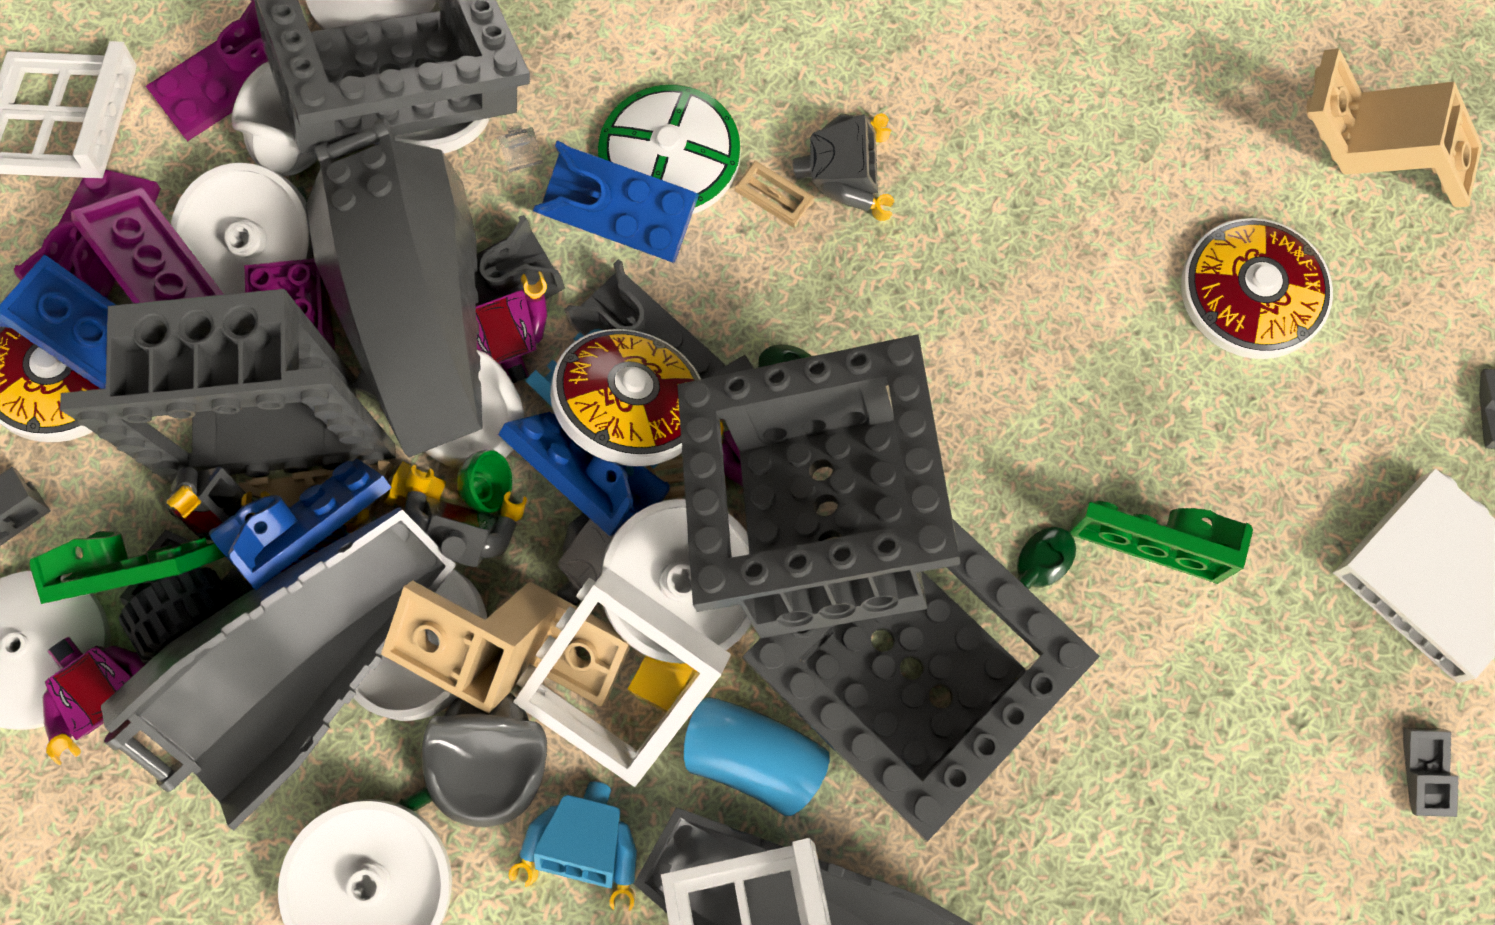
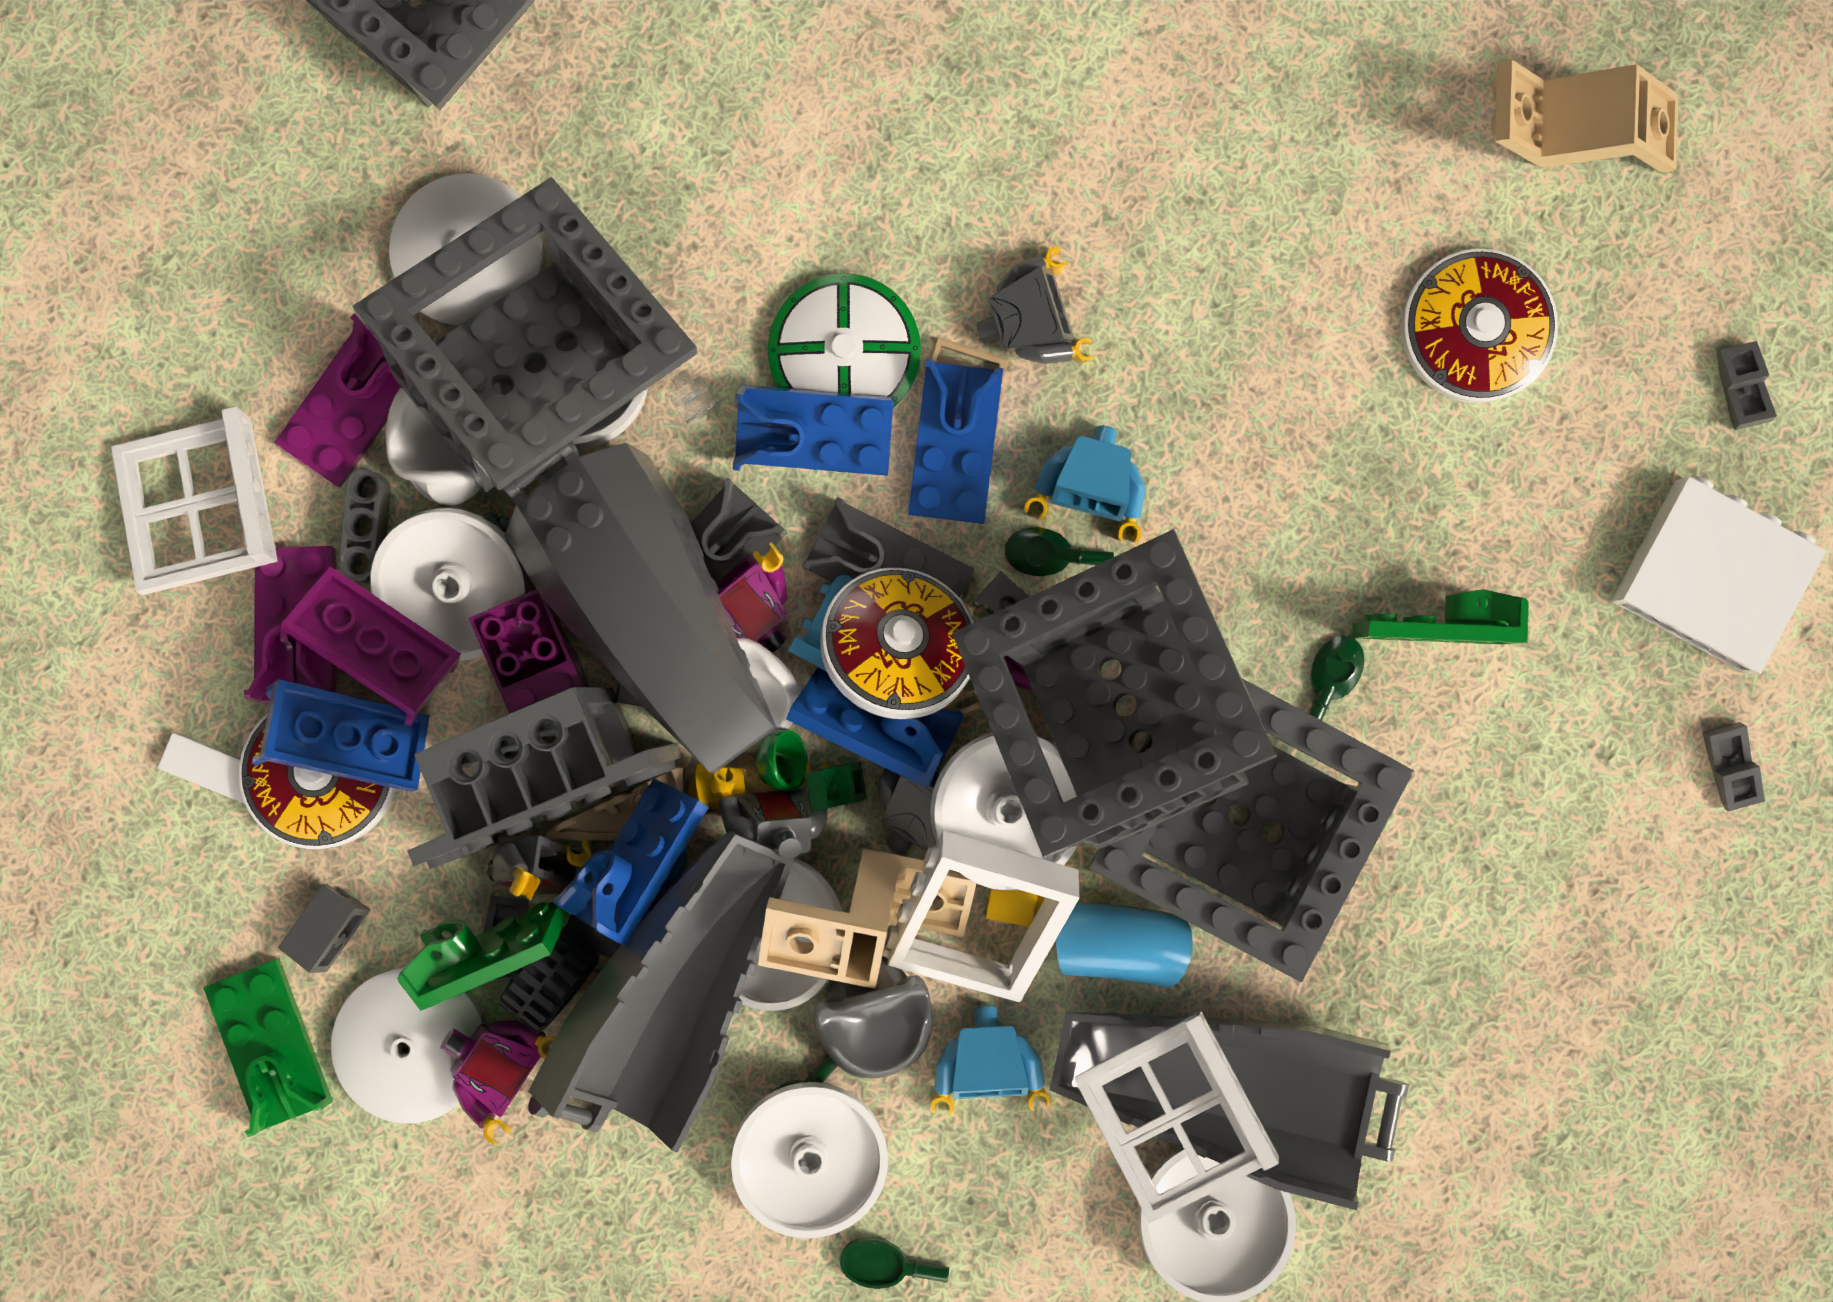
camera: 15 degrees left, 15 degrees up
none -> dark grey beam [339,469,391,583]
none -> dark green slope [805,761,867,812]
none -> blue plate [908,359,1004,524]
none -> dark azure torso [1024,425,1146,543]

